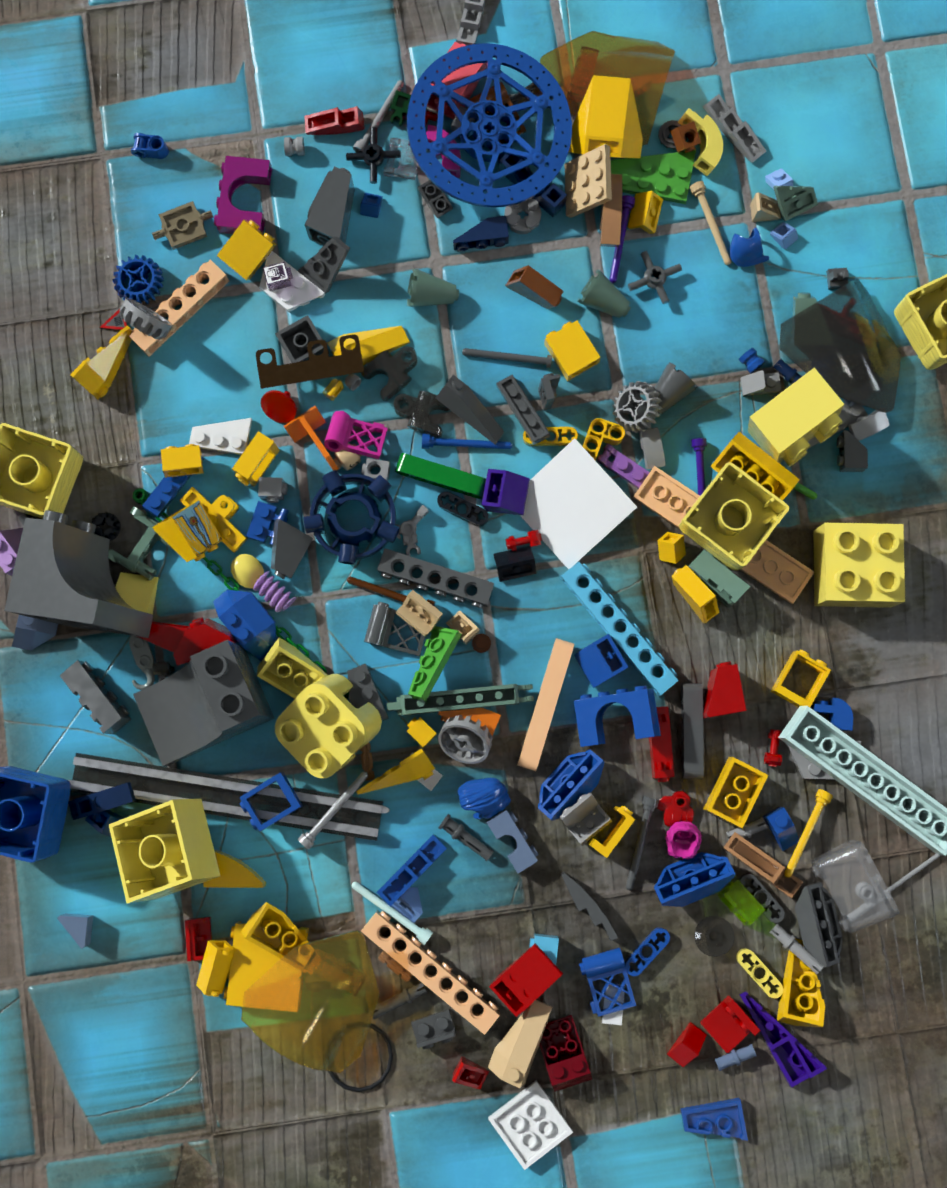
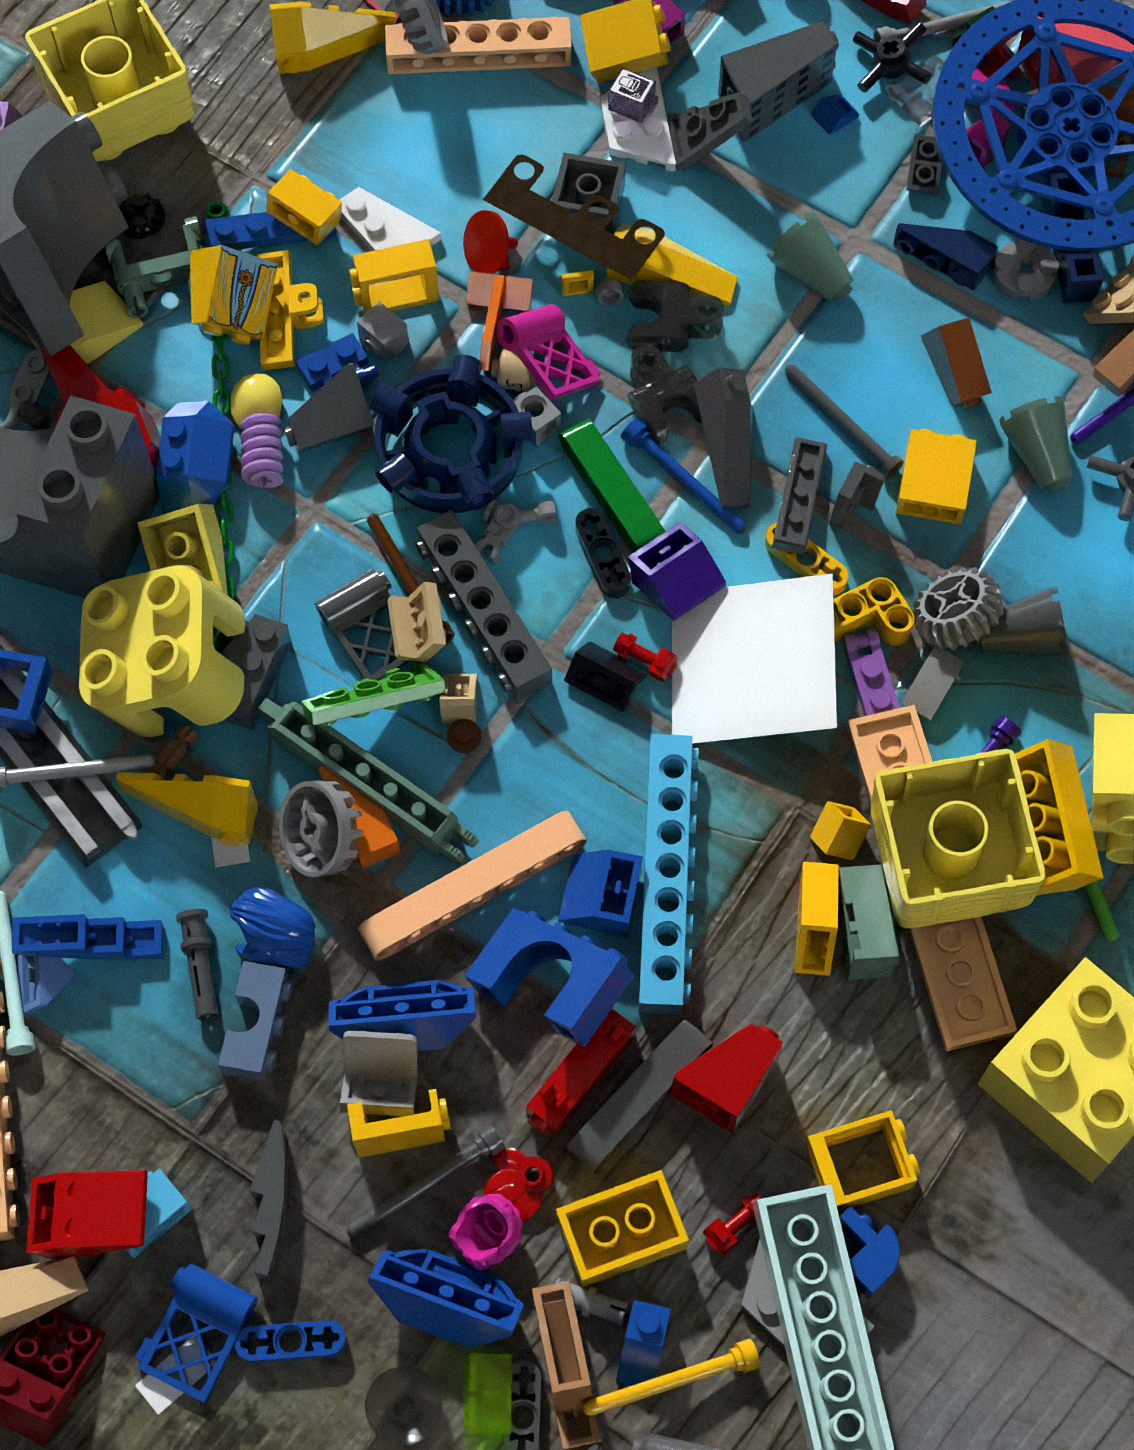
camera: 40 degrees right, 15 degrees down
yellow brick [407,717,437,748] -> none

